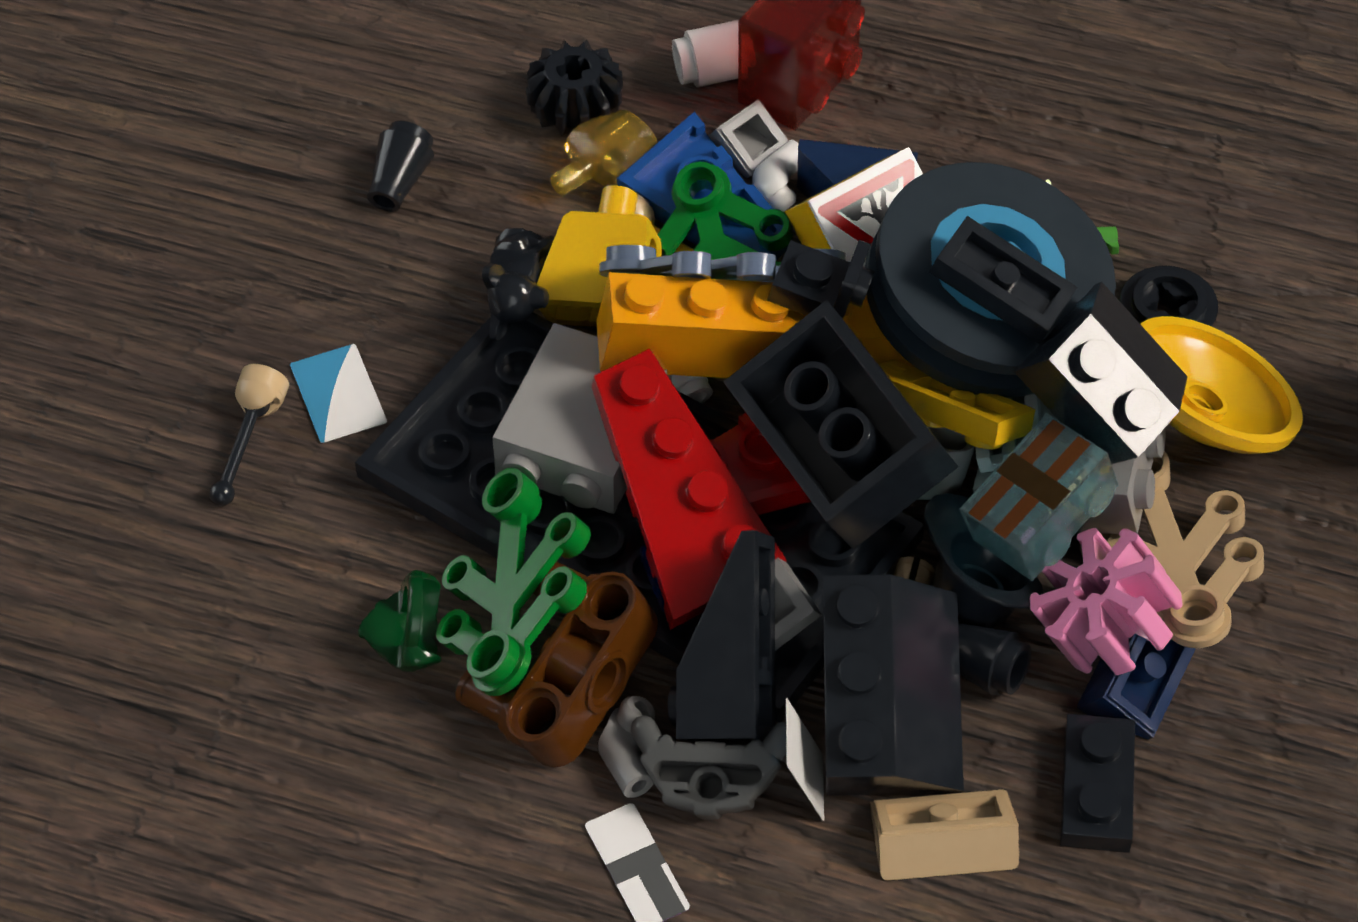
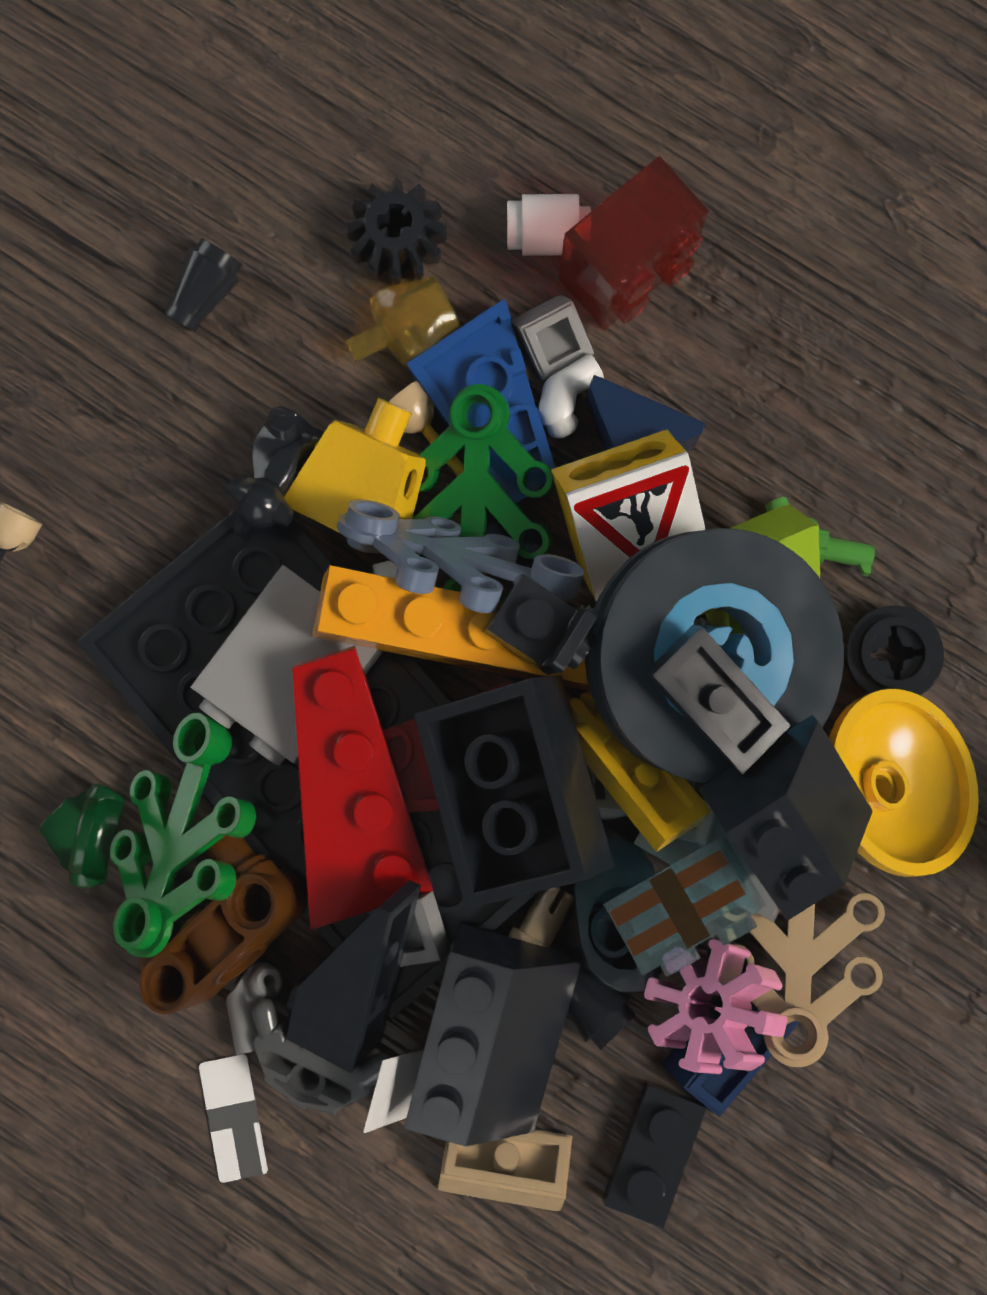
camera: 15 degrees right, 30 degrees up
sticker [290,344,387,443] -> none

